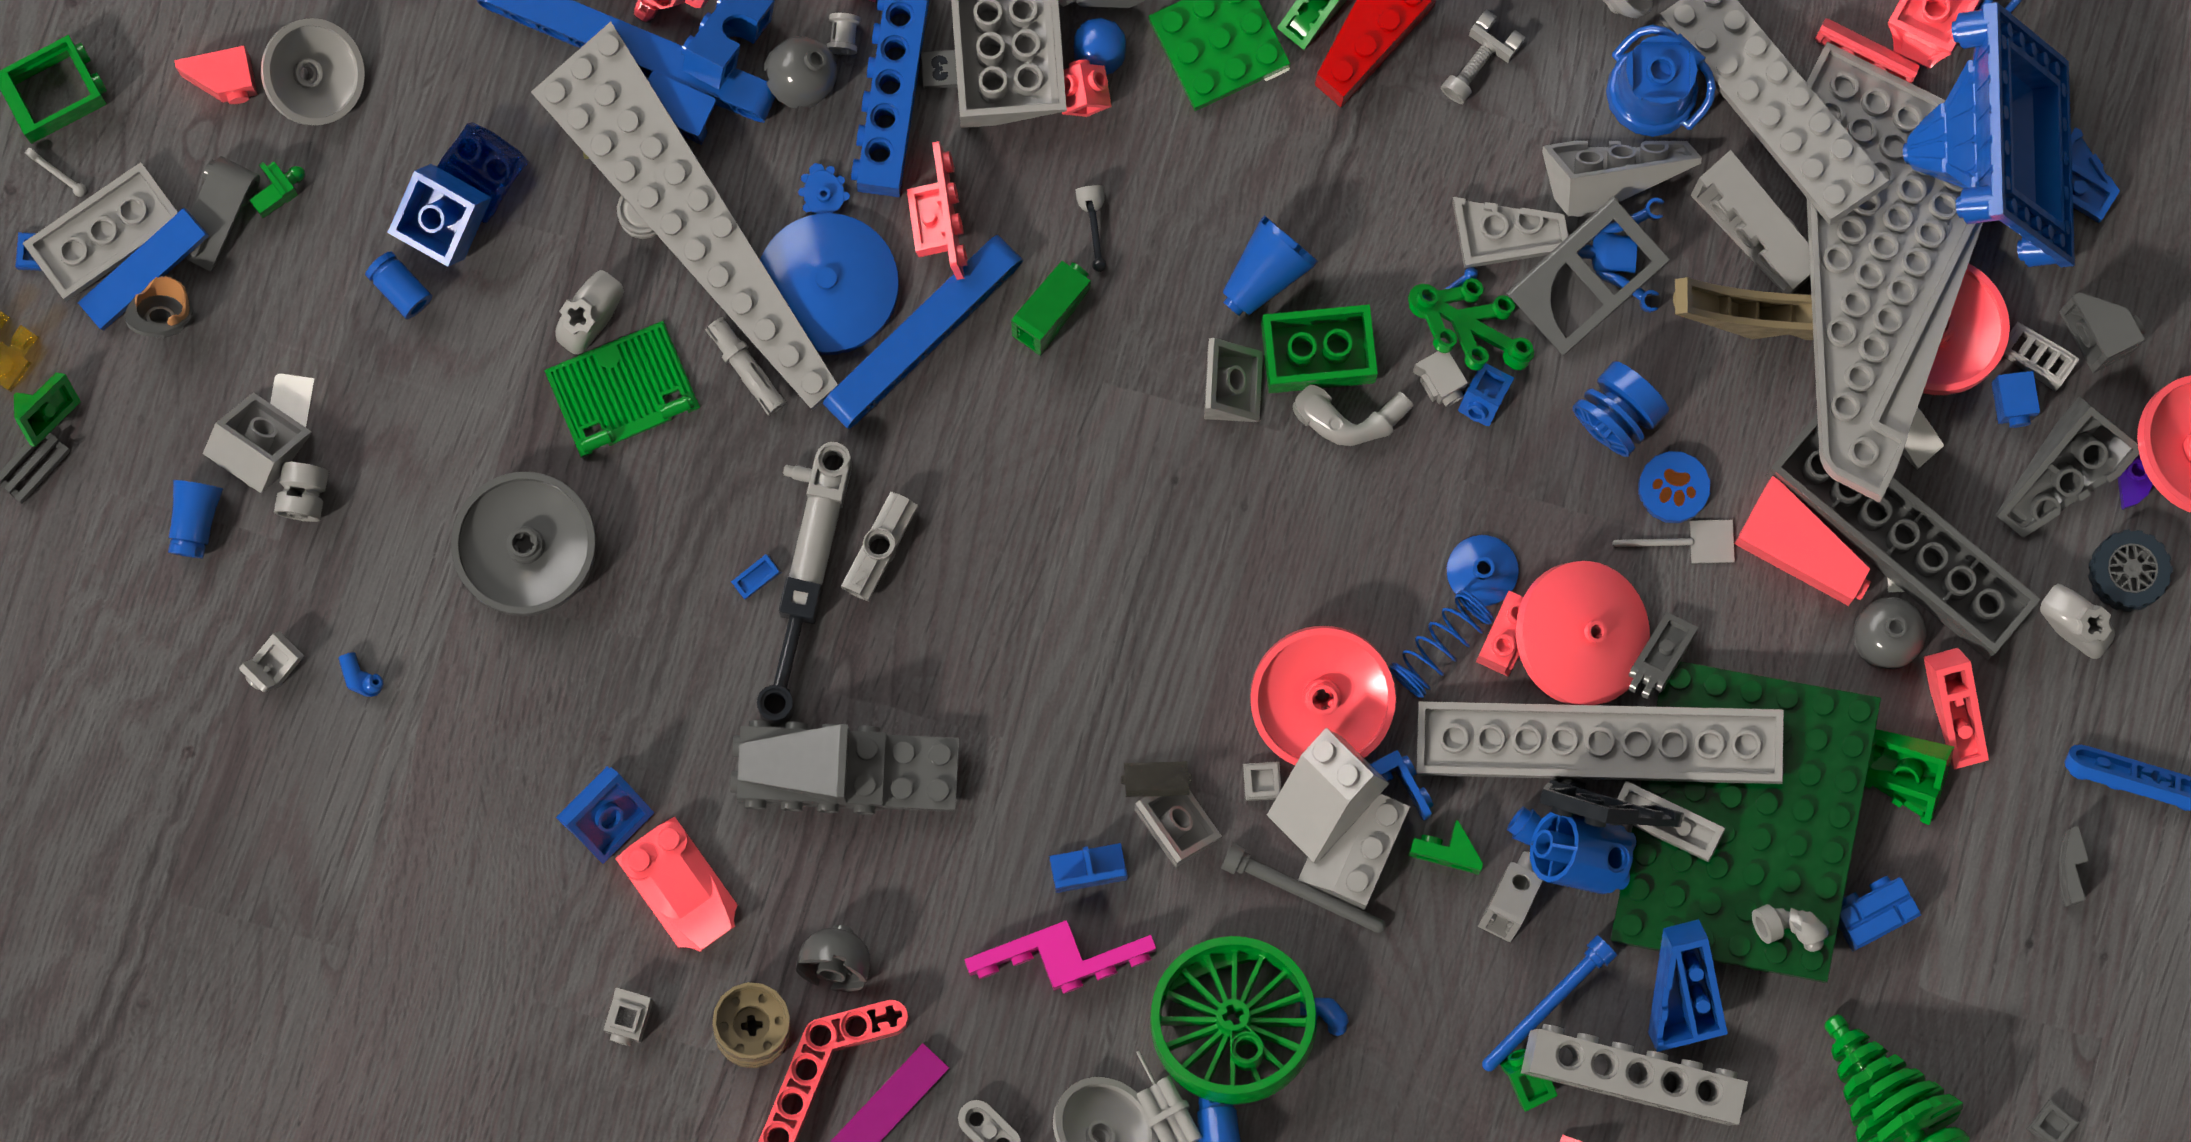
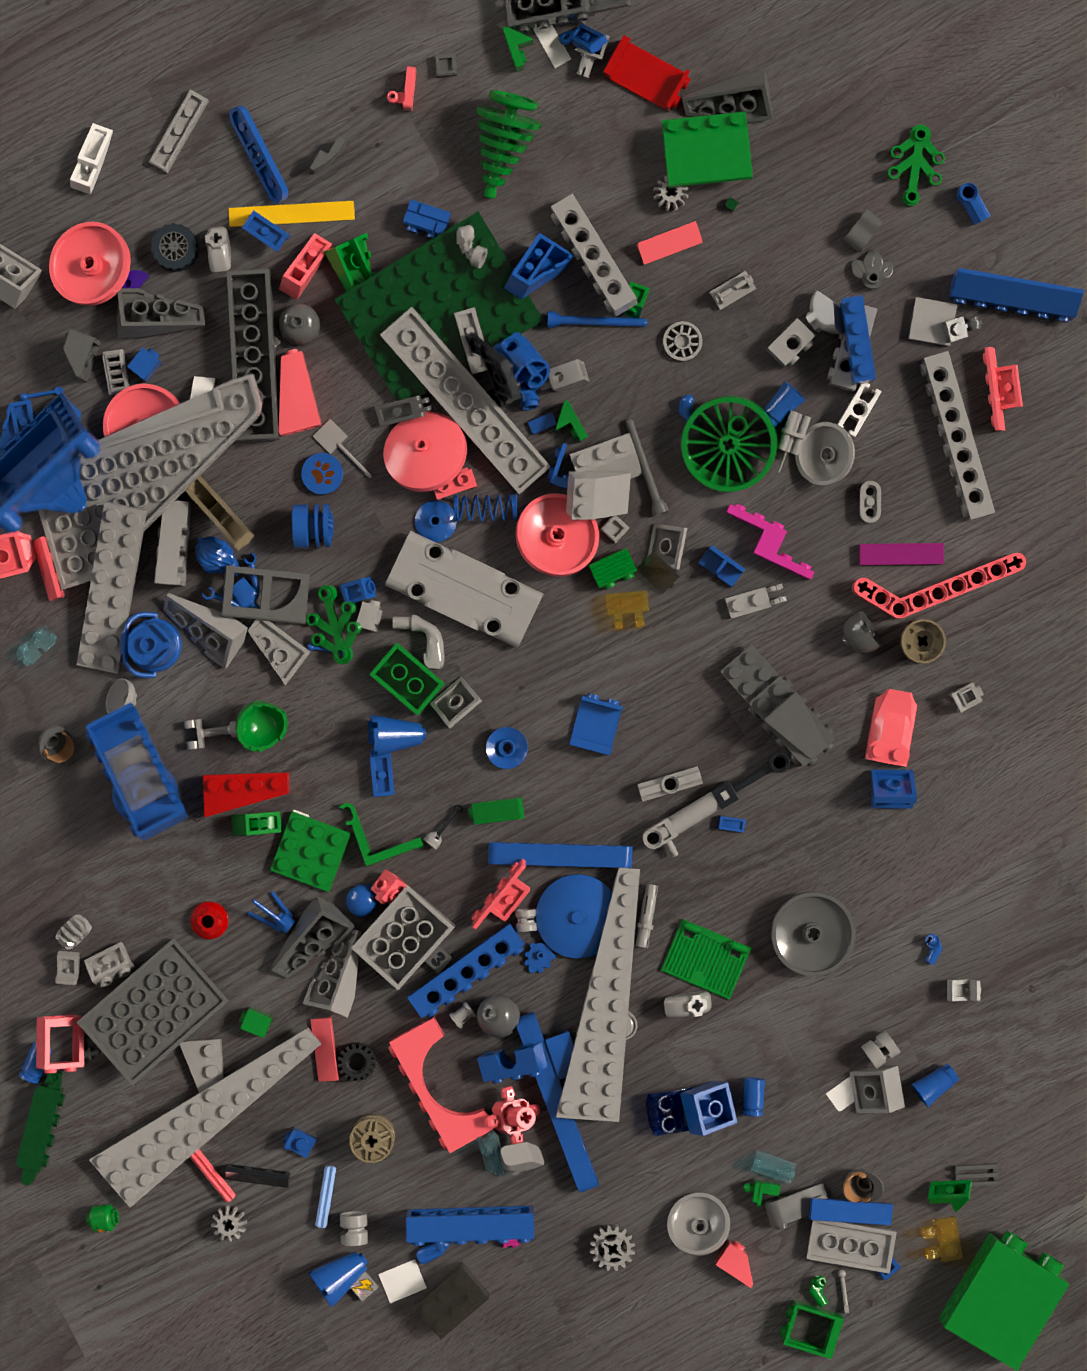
camera: 135 degrees left, 10 degrees up
none -> blue hinge [20,387,64,401]
none -> blue hair [194,536,239,577]
none -> yellow sticker [229,201,355,227]
none -> green cylinder [235,700,288,752]
none -> blue panel [242,210,291,252]
none -> green hinge [339,803,424,867]
none -> blue plate [370,753,395,797]
none -> light grey panel [385,531,544,648]
none -> coral piece [387,66,416,111]
none -> blue dish [486,727,528,769]
none -> light grey wheel [515,909,537,932]
none -> blue piece [528,412,557,434]
none -> blue panel [569,693,623,755]
none -> green brick [589,548,637,590]
none -> clear yellow plate [605,590,649,631]
none -> light grey wheel [663,321,702,361]
none -> light grey hinge [725,584,787,619]
none -> clear light blue hinge [750,1150,797,1184]
none -> green arm [809,1275,828,1308]

